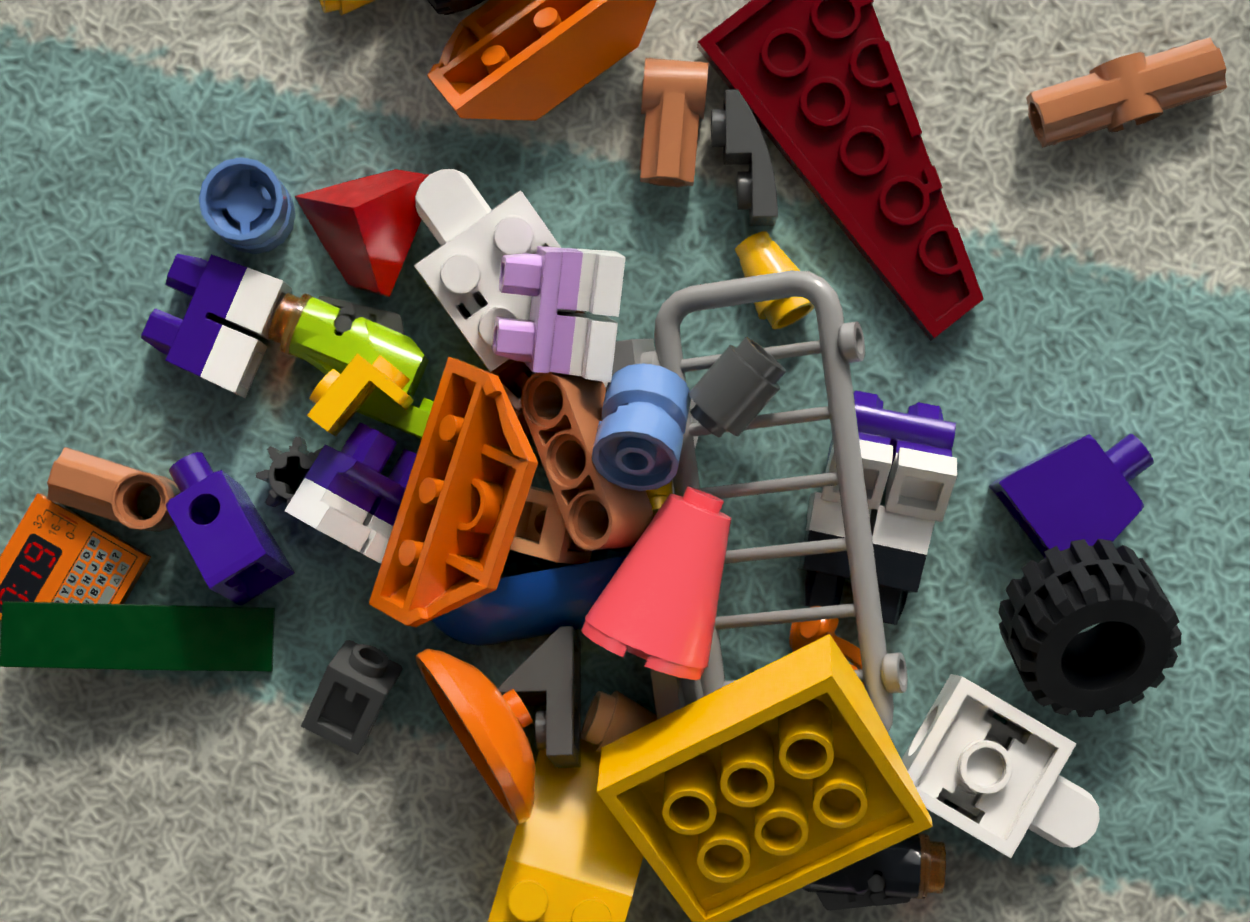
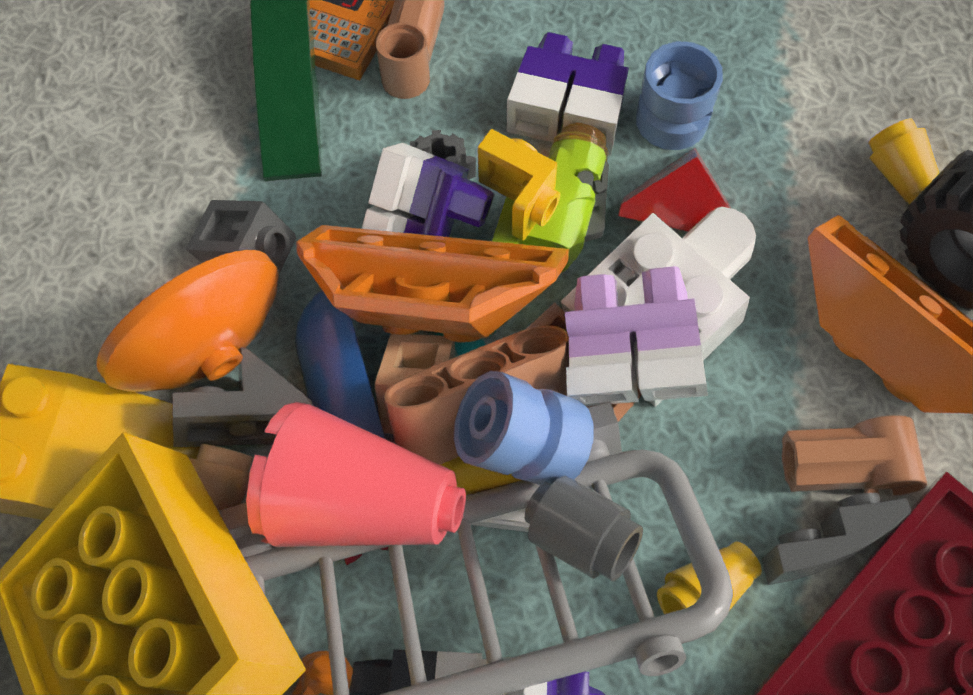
camera: 85 degrees right, 20 degrees down
dark purple torso [166,452,295,606] -> none

